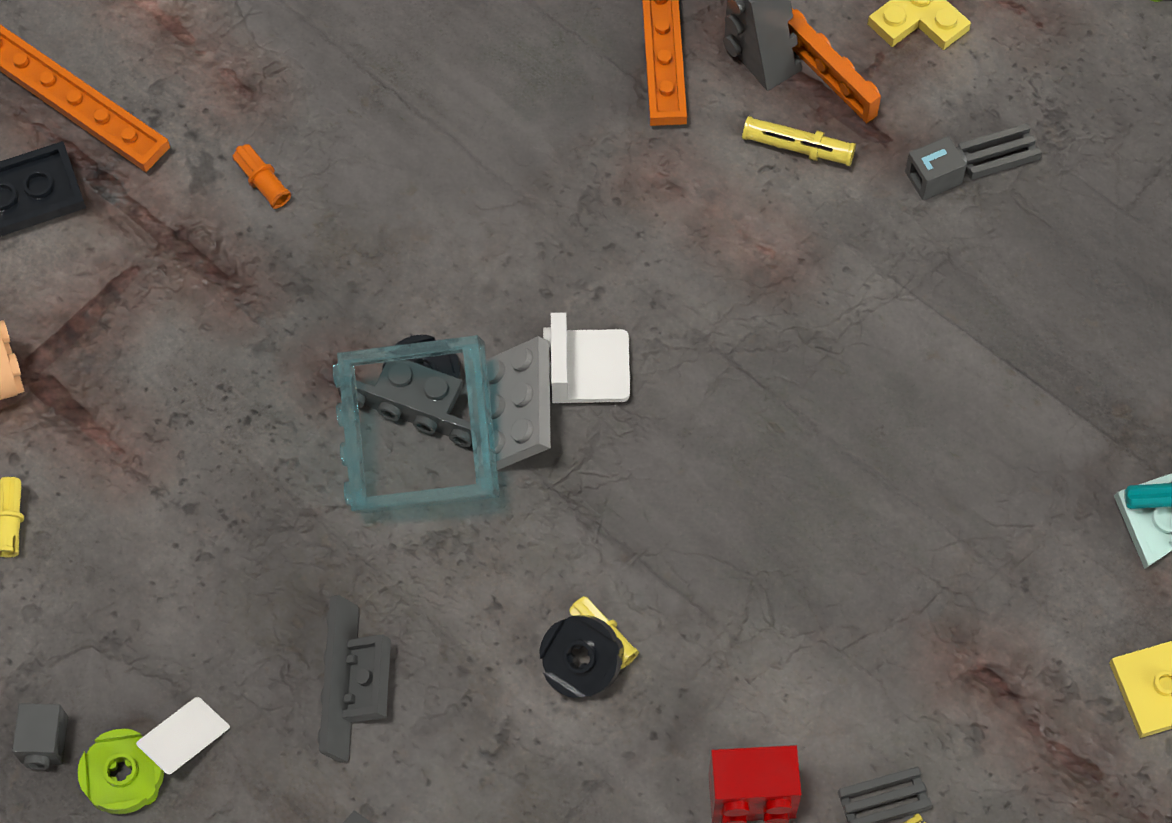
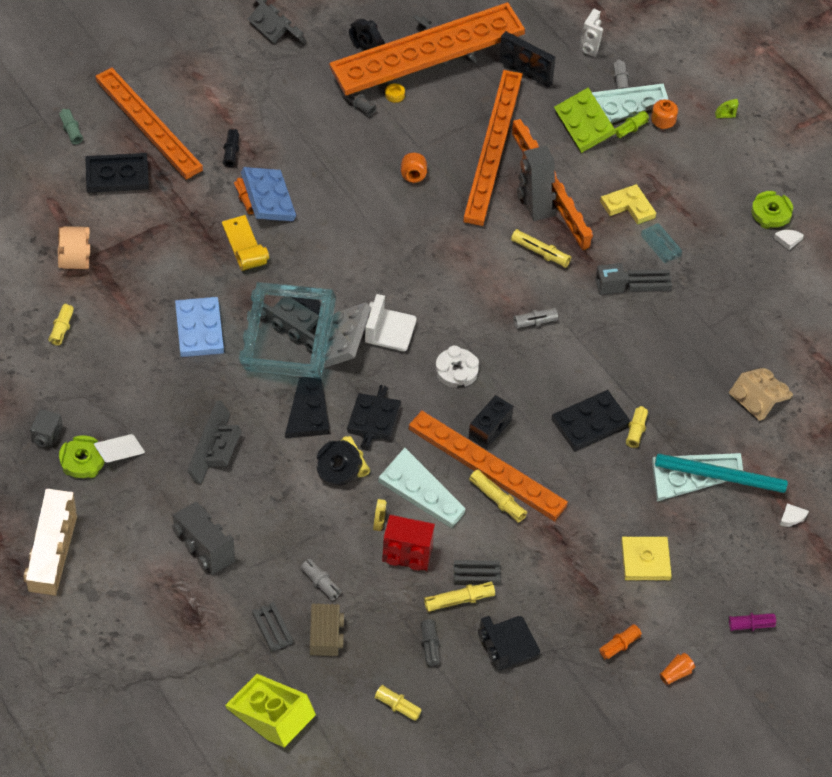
camera: 10 degrees right, 10 degrees down
none -> light blue plate [175,297,224,357]
none -> yellow door [222,215,269,271]
none -> black axle [223,129,239,167]
none -> medium blue plate [241,167,296,221]
none -> black wing [285,375,329,438]
none -> black plate [347,385,401,450]
none -> light yellow tile [373,499,387,531]
none -> light aqua wing [378,448,465,528]
none -> orange head [401,152,427,183]
none -> orange plate [408,411,568,522]
none -> white plate [436,346,479,388]
none -> black brick [468,395,514,450]
none -> light yellow pin [469,470,527,523]
none -> light grey pin [513,308,558,329]
none -> black plate [551,390,631,452]
none -> light yellow axle [626,406,648,448]
none -> clear light blue tile [641,223,682,263]

